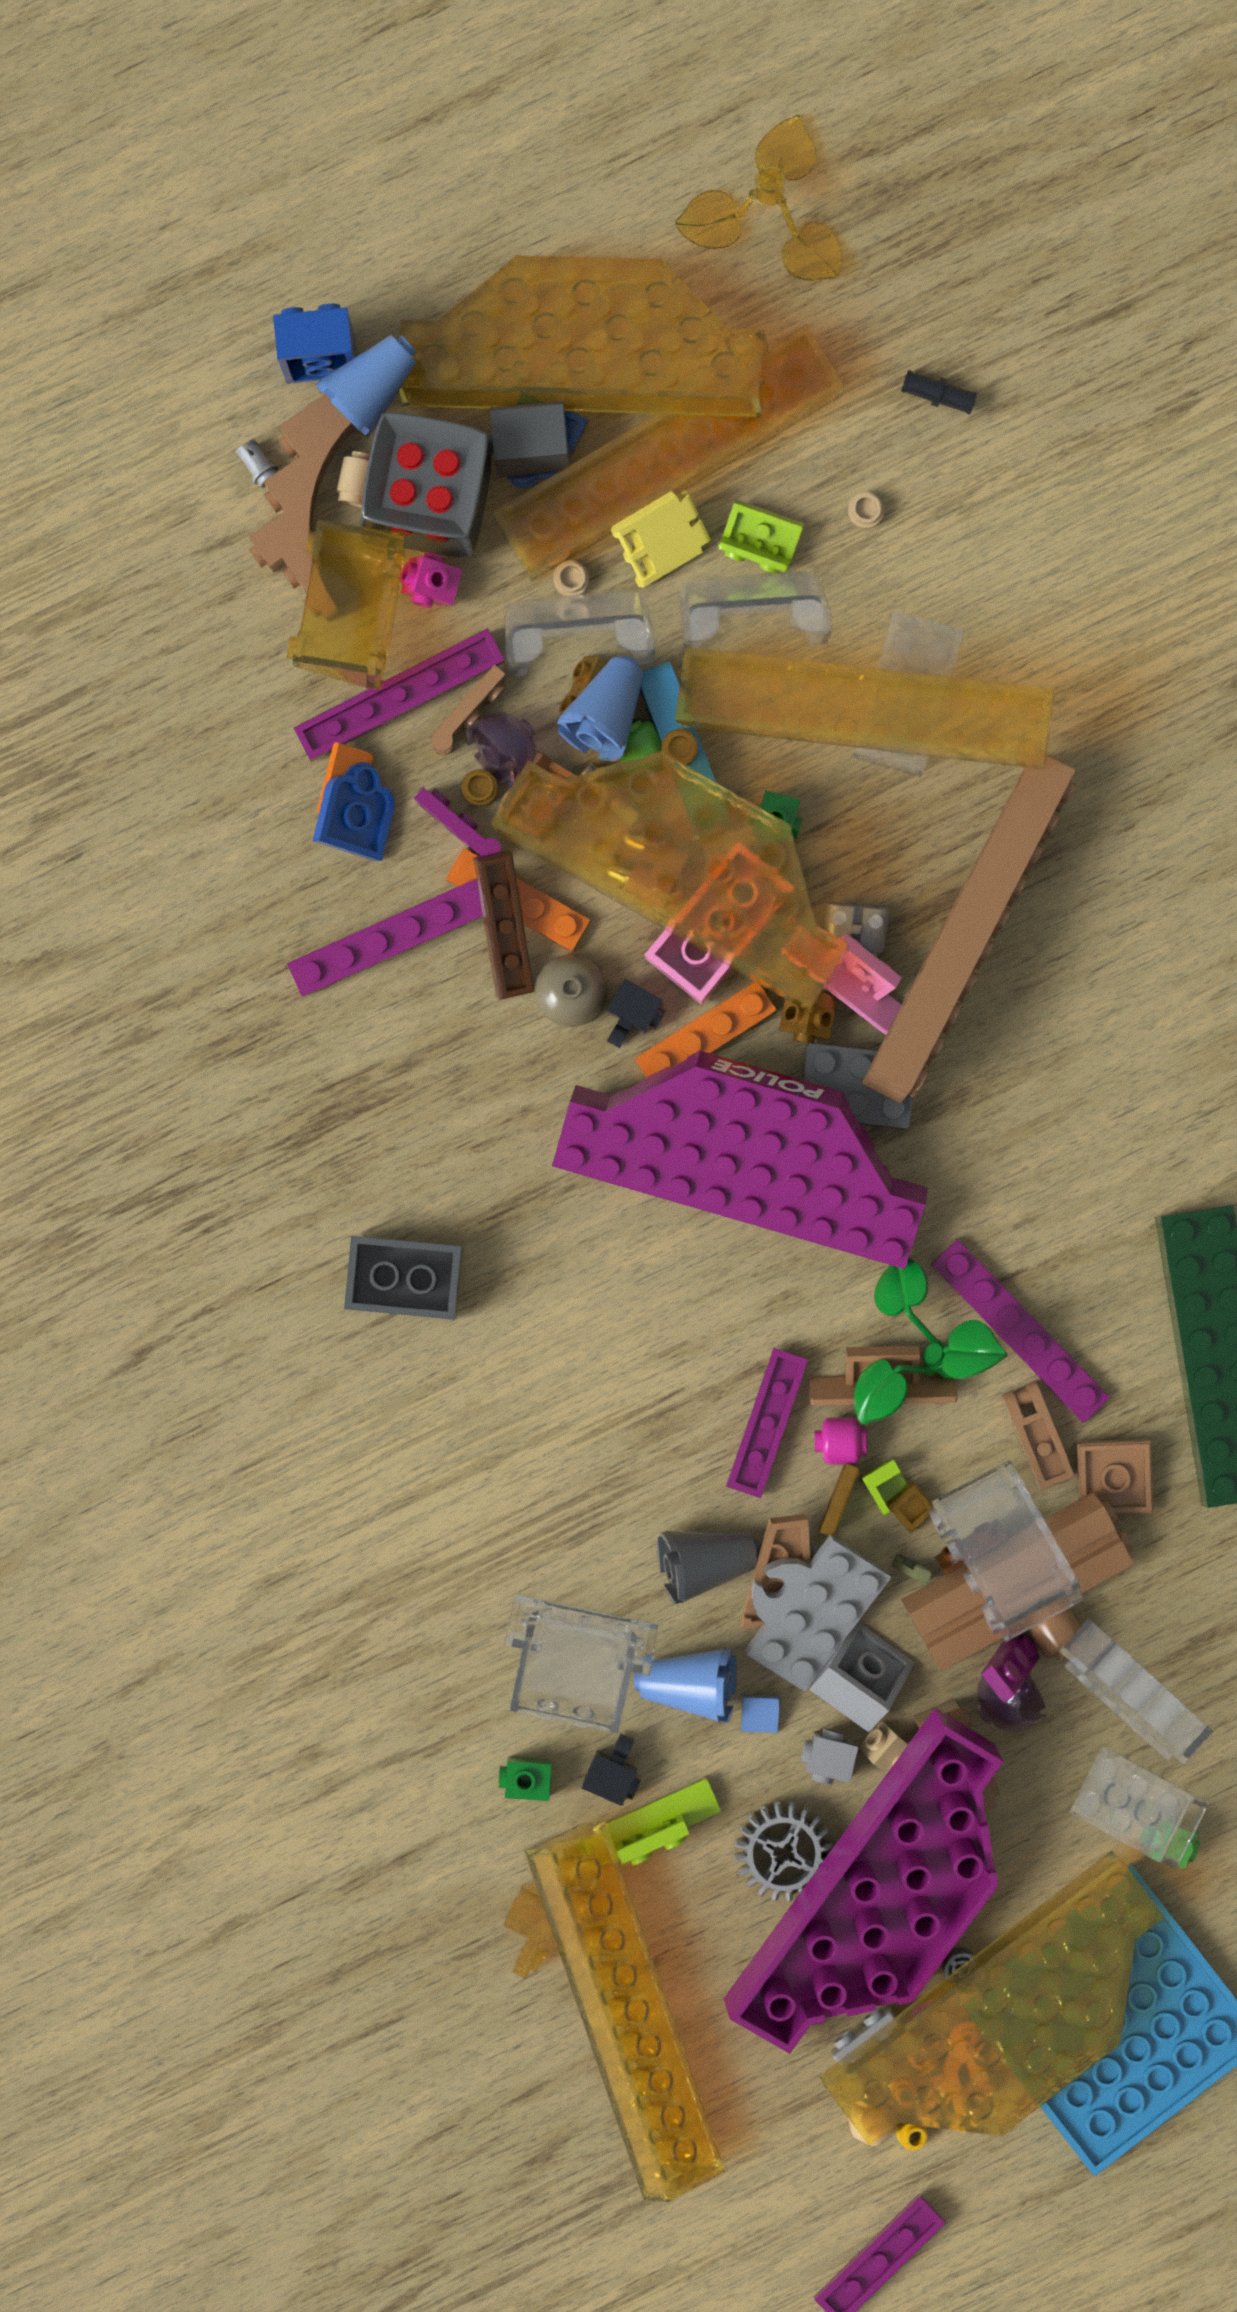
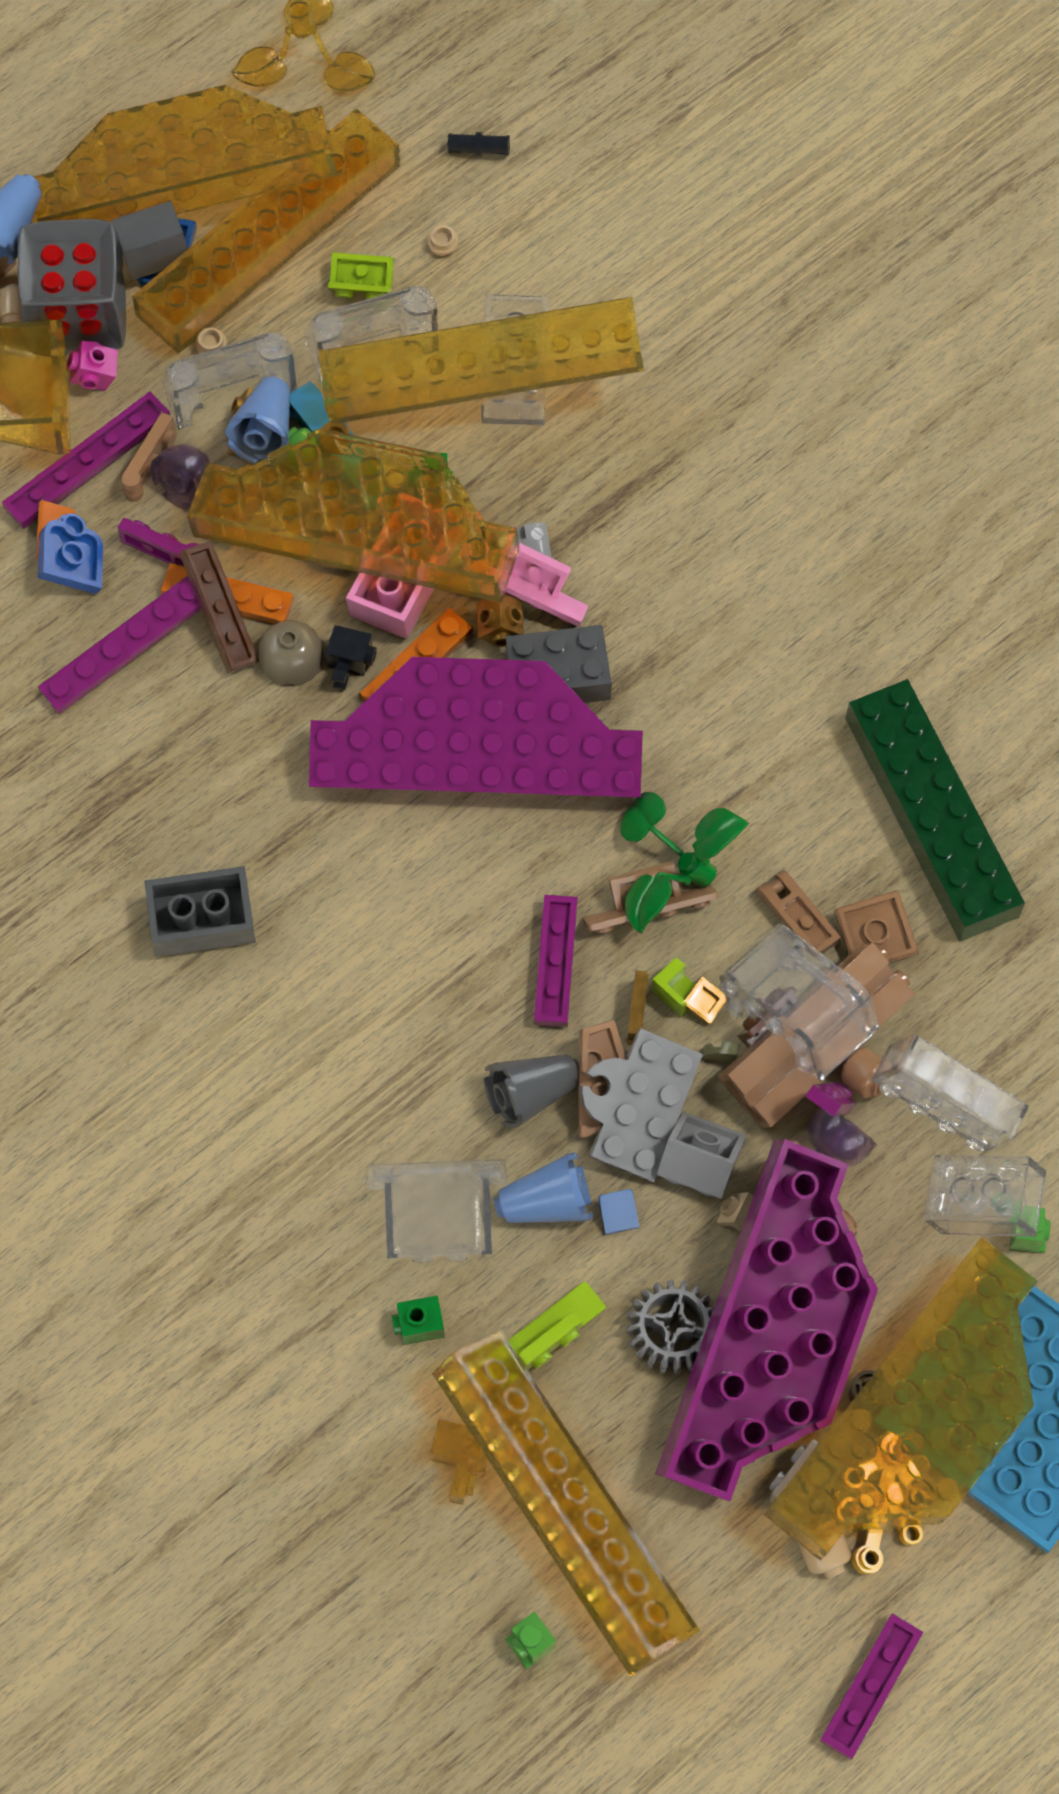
camera: 15 degrees left, 20 degrees down
pearl gold plate [461,769,498,806] -> none
black brick [582,1733,641,1806] -> none
light yellow plate [611,491,710,587] -> none
light grey brick [800,1728,858,1784] -> none
dark pink head [815,1417,867,1465] -> none
medium nougat brick [861,749,1076,1104] -> none
magenta plate [930,1239,1110,1423] -> none
none -> bright green brick [505,1611,556,1669]

